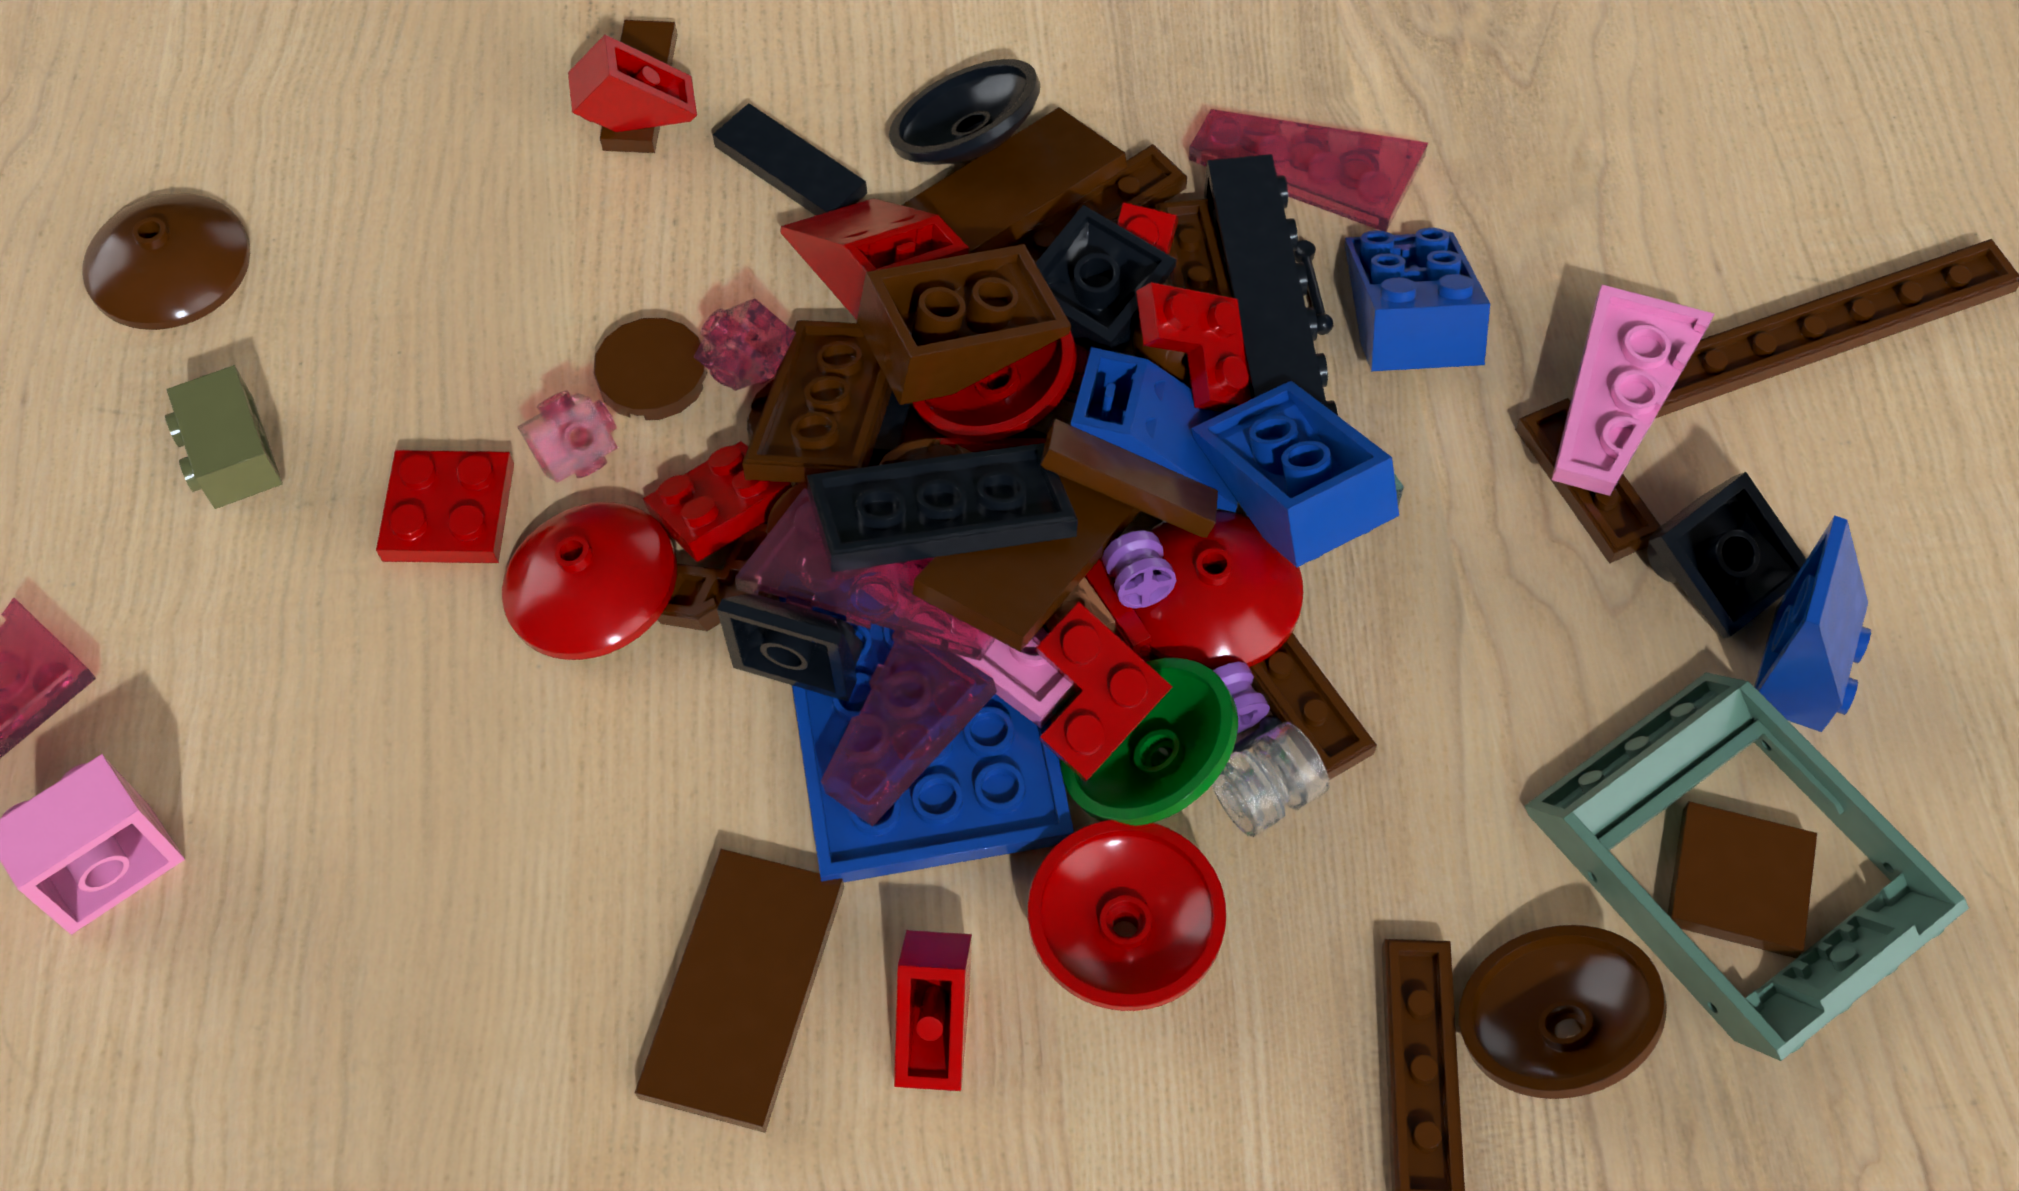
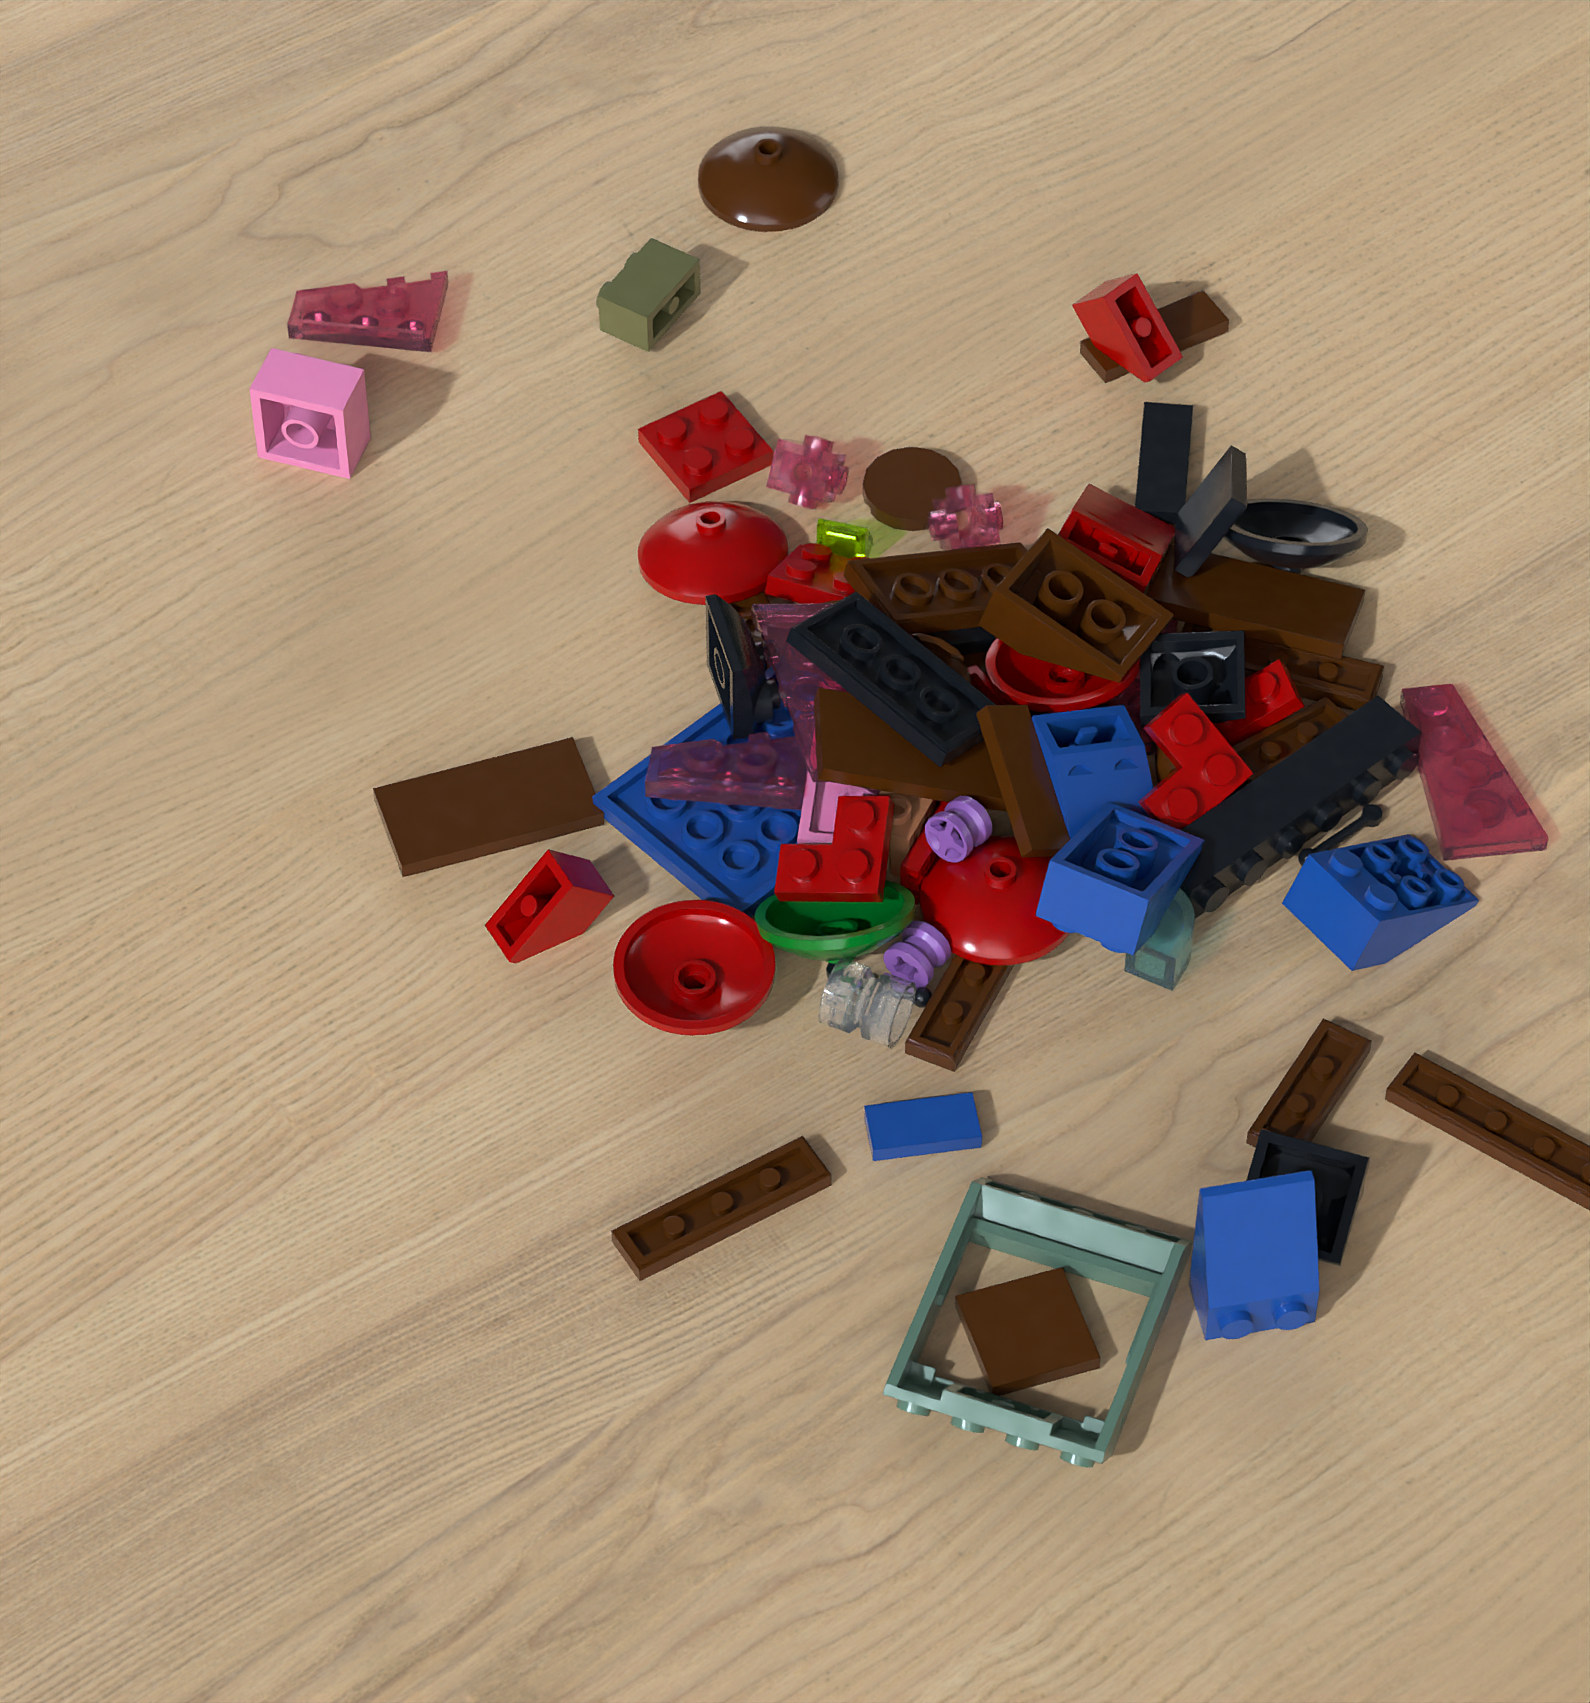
camera: 55 degrees right, 10 degrees down
reddish brown dish [1459,925,1667,1099] -> none
bright pink wing [1552,285,1715,496] -> none
none -> clear neon green slope [817,518,873,558]
none -> blue tile [864,1092,982,1161]
none -> black tile [1174,445,1247,578]

